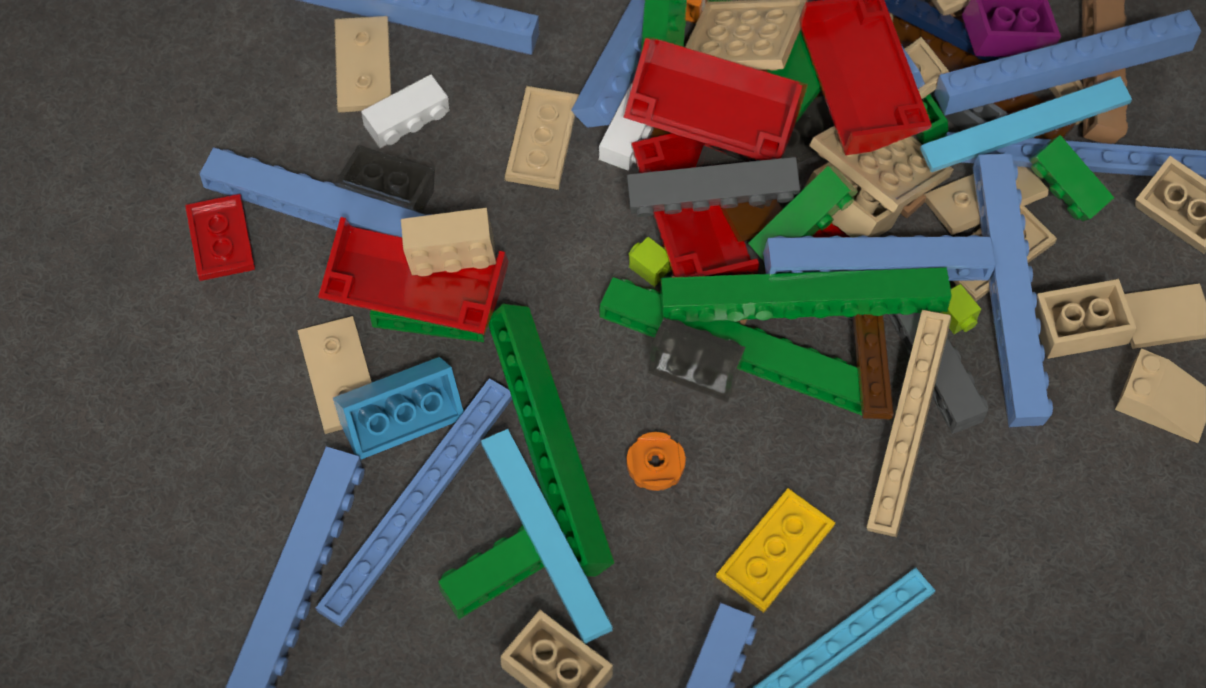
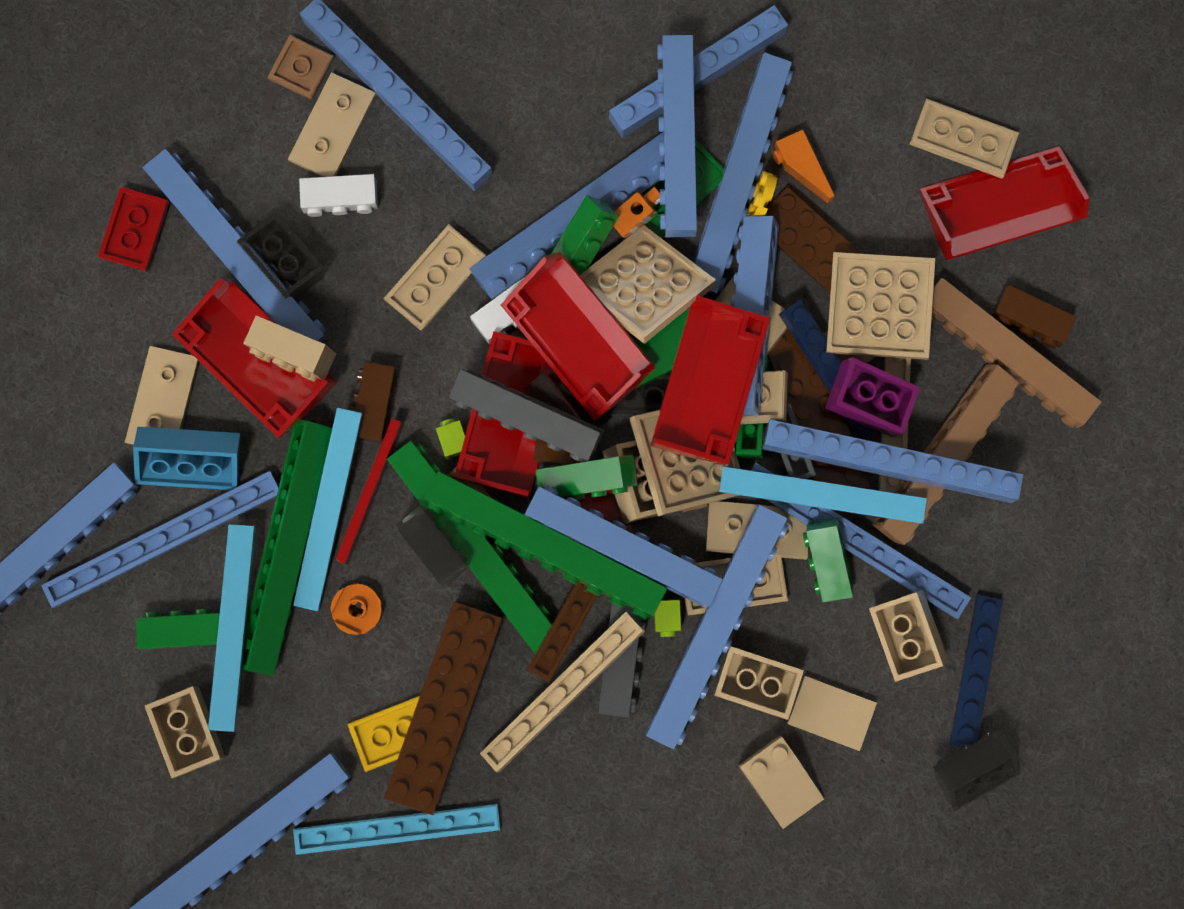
camera: 30 degrees right, 20 degrees up
none -> medium nougat tile [268,35,334,100]
none -> medium azure tile [293,408,363,611]
none -> red tile [336,419,403,565]
none -> reddish brown brick [353,362,397,444]
none -> reddish brown brick [384,602,503,815]

